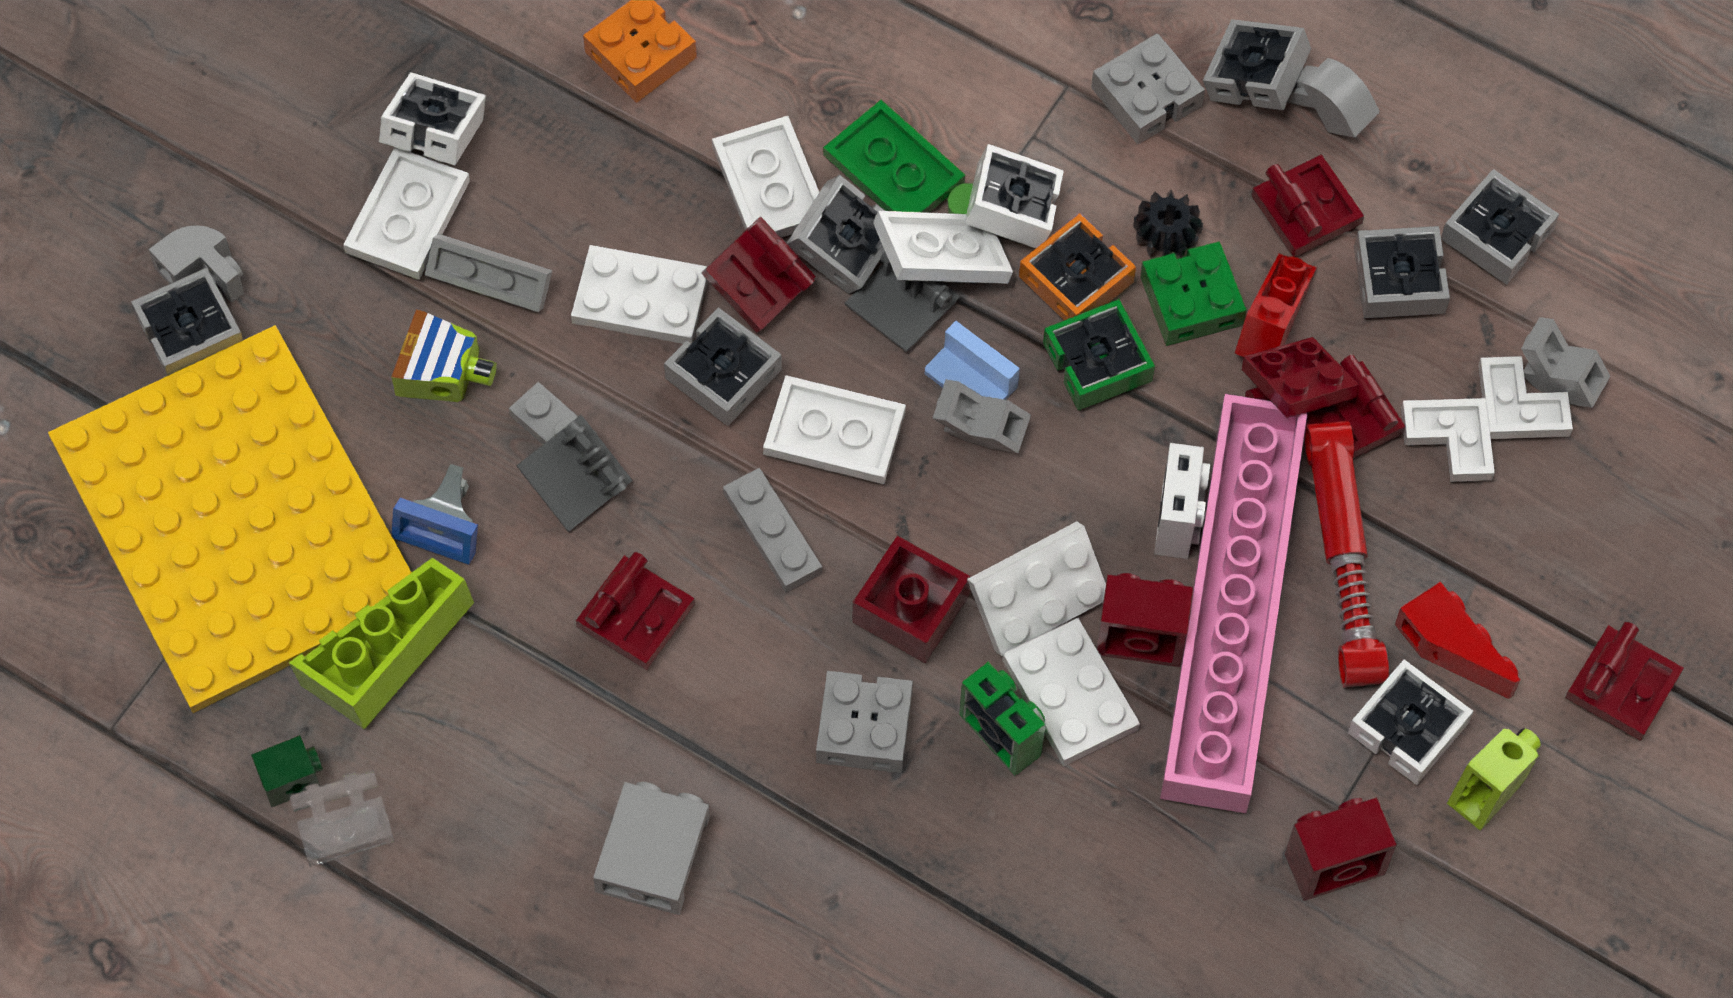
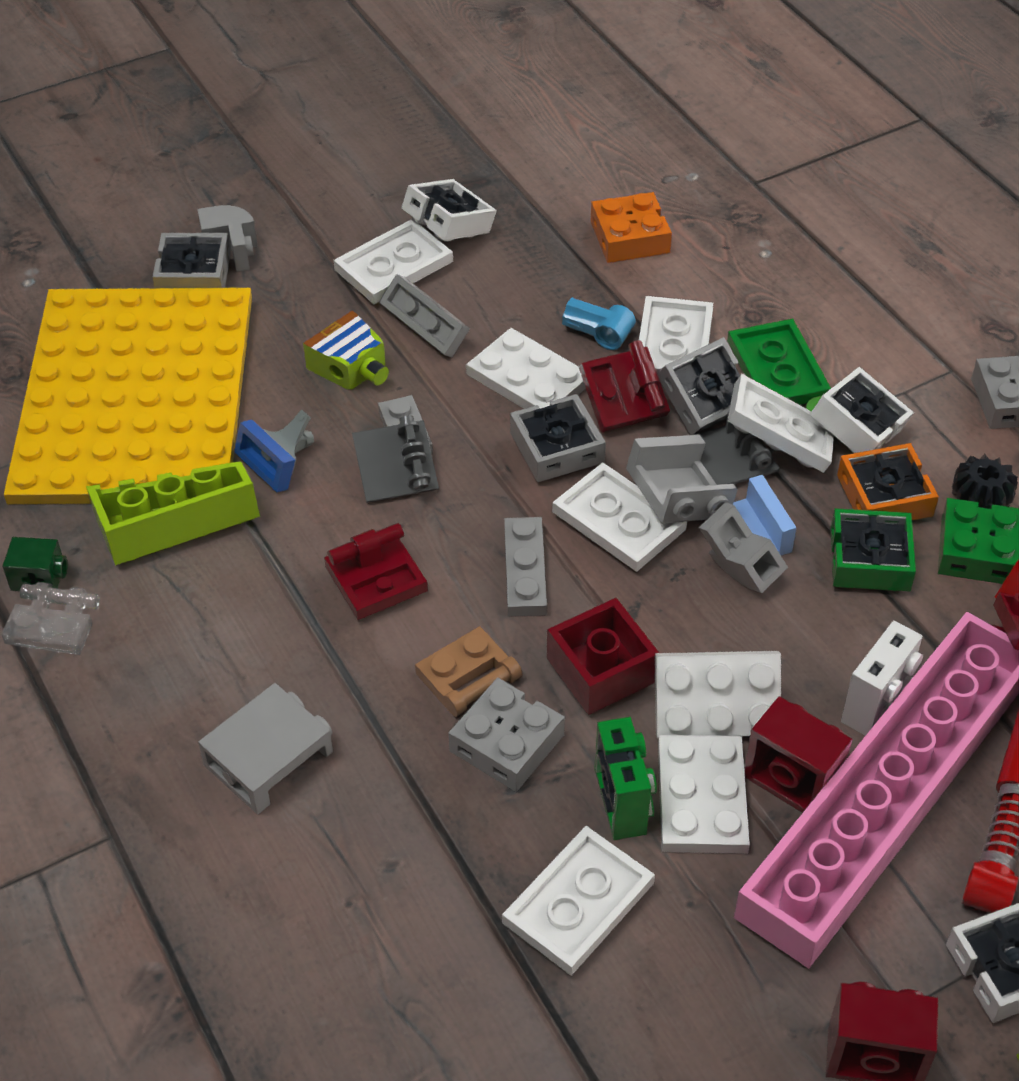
camera: 30 degrees right, 15 degrees down
none -> medium nougat plate [415,626,523,717]
none -> white plate [502,826,655,976]
none -> dark azure piece [562,297,636,350]
none -> light grey panel [626,435,738,523]

